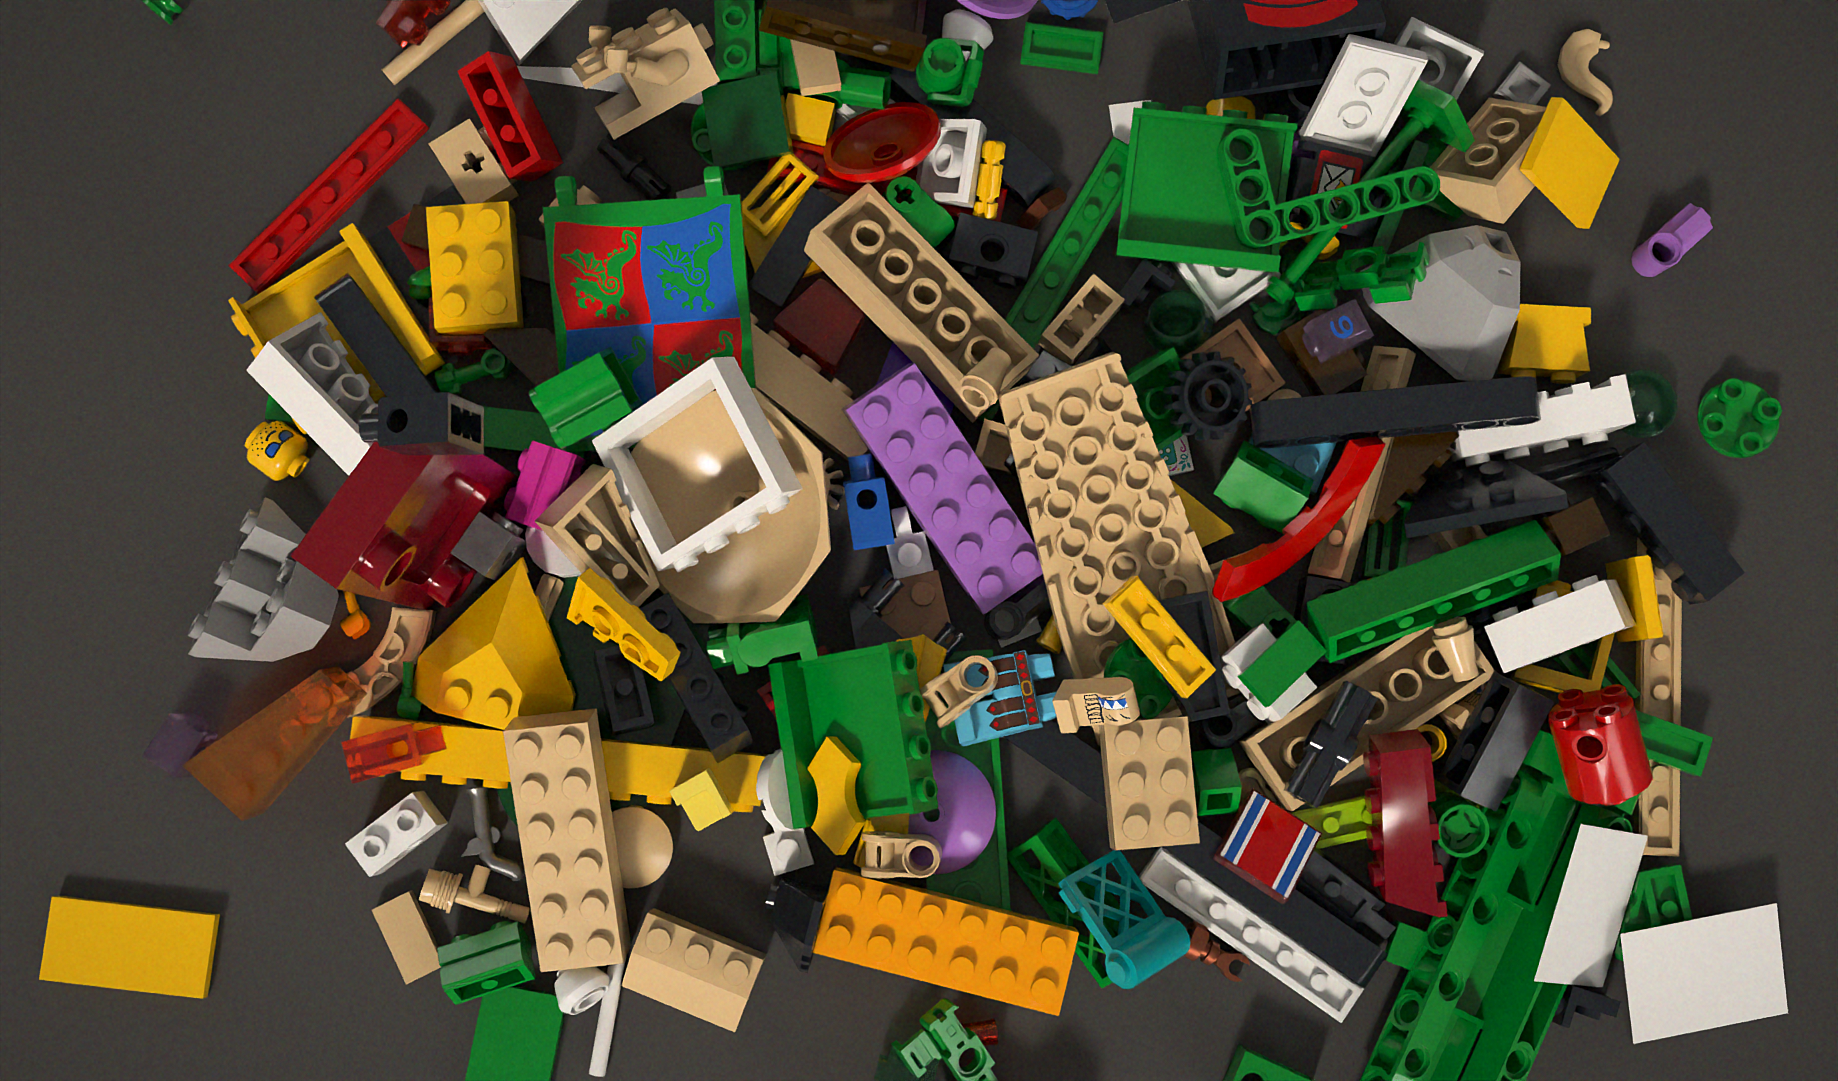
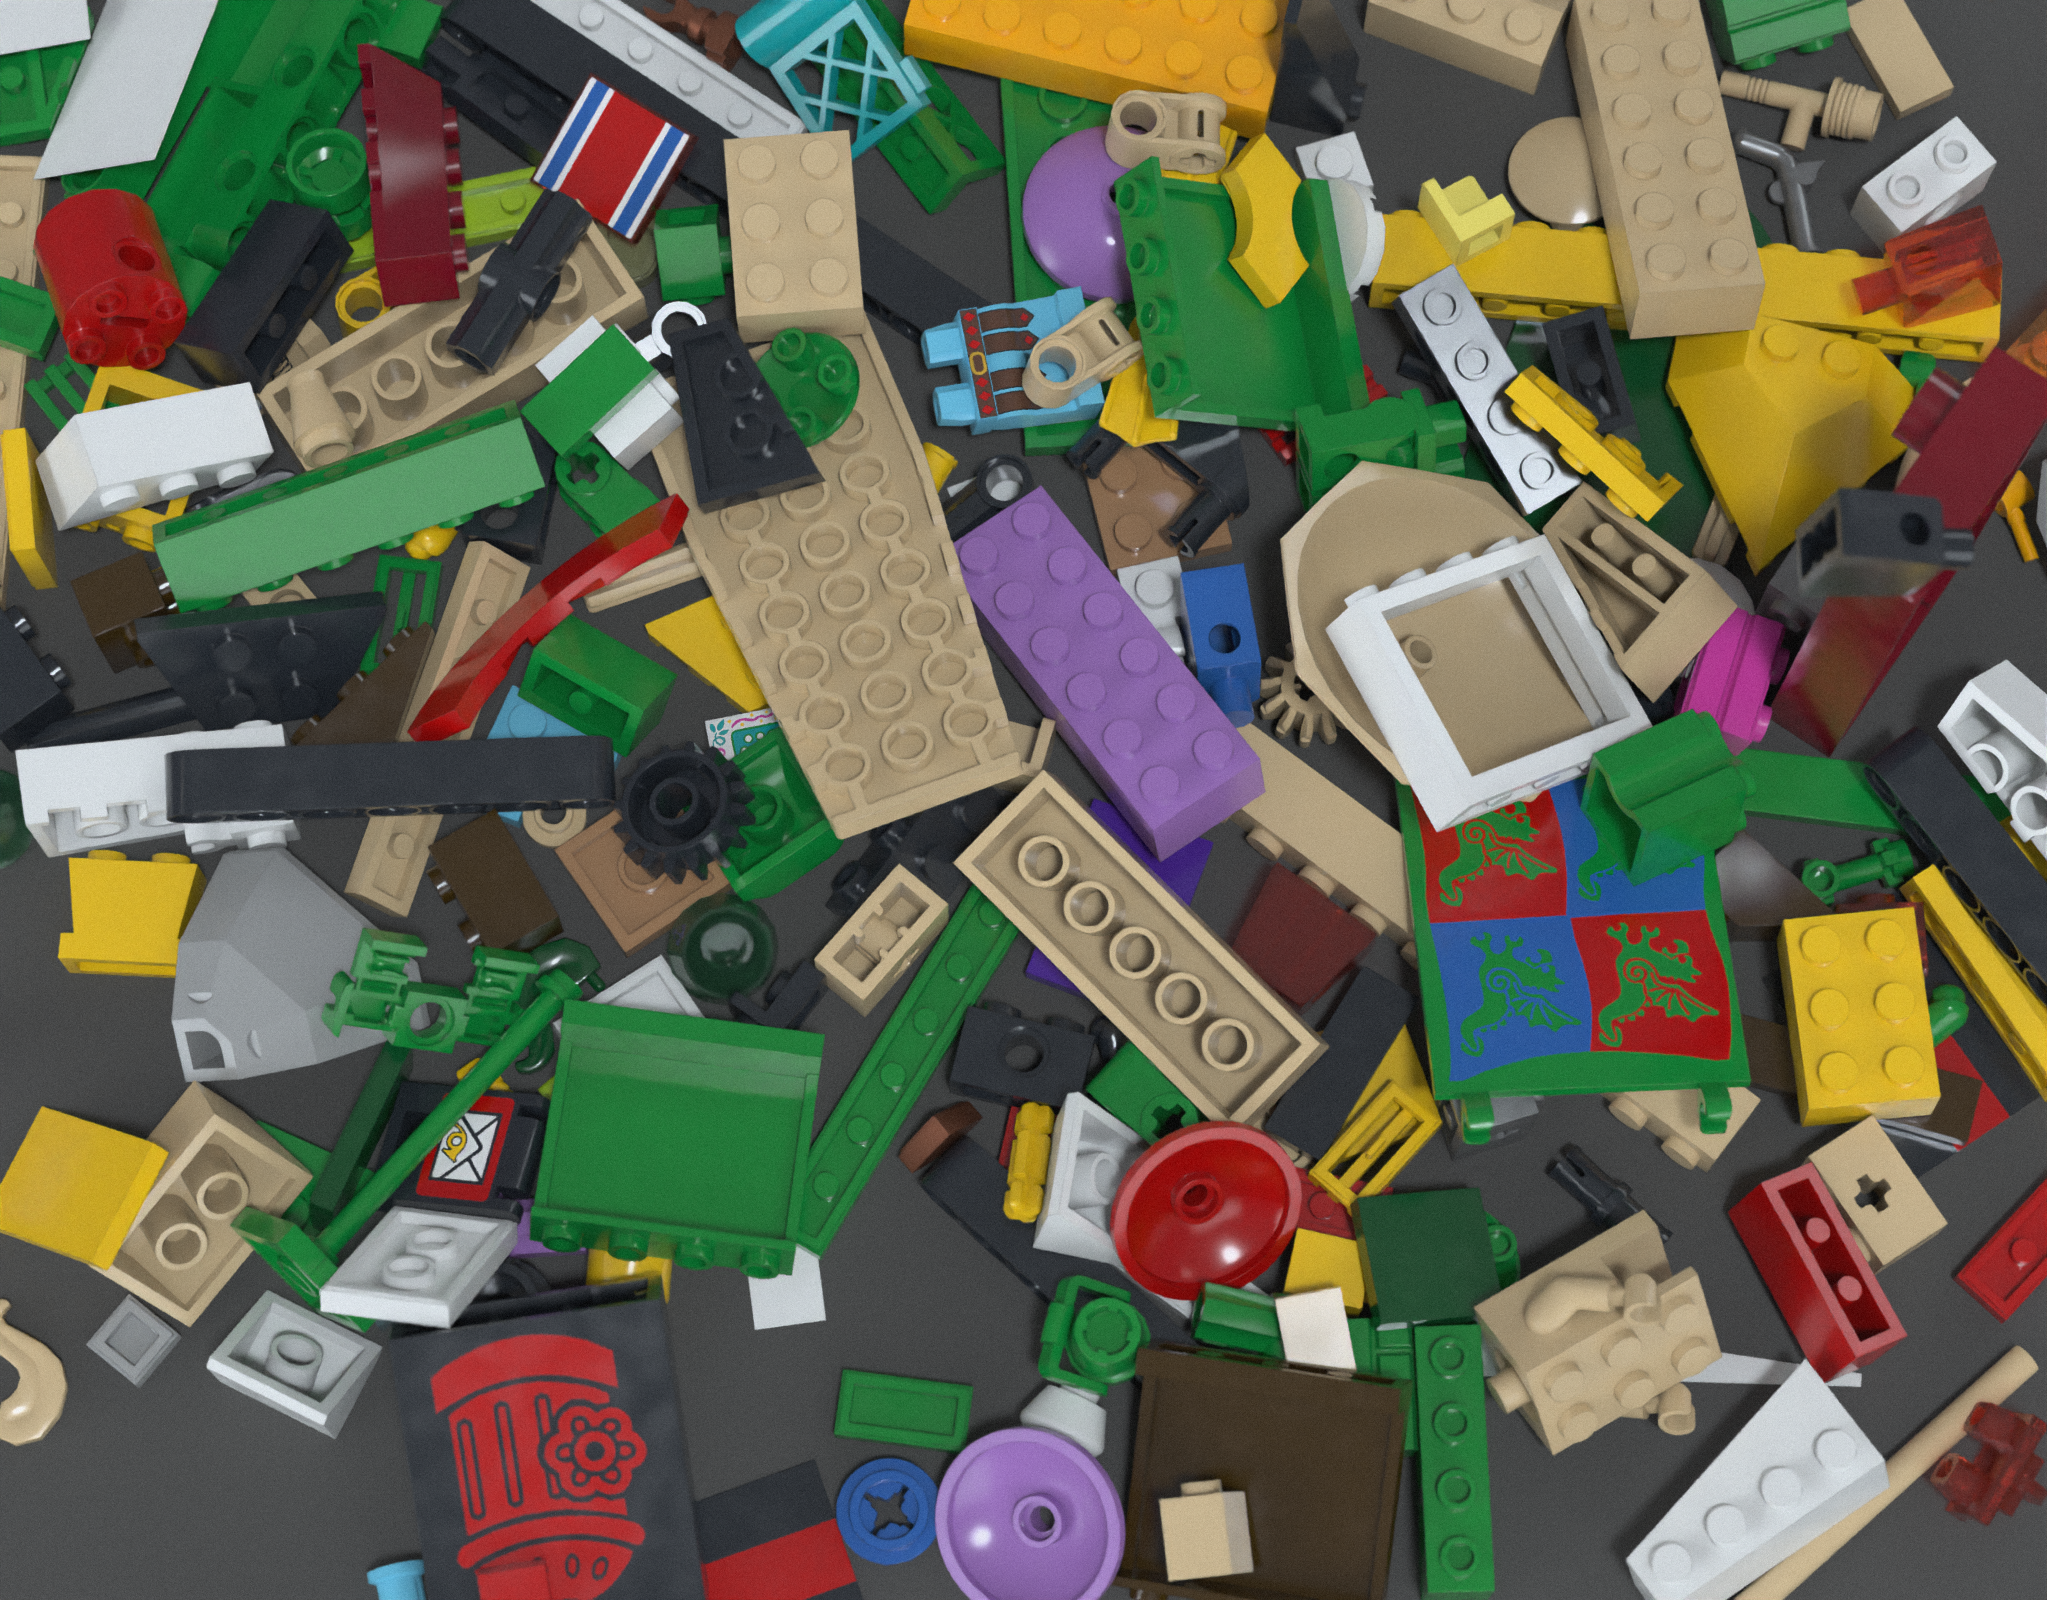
camera: 175 degrees left, 10 degrees down
tan cone [959,348,1011,410] -> none
tan leg [1052,677,1140,733] -> none
yellow tile [1103,576,1216,698] -> none
green beam [1218,129,1440,249] -> none
clear purple brick [1303,299,1374,364] -> none

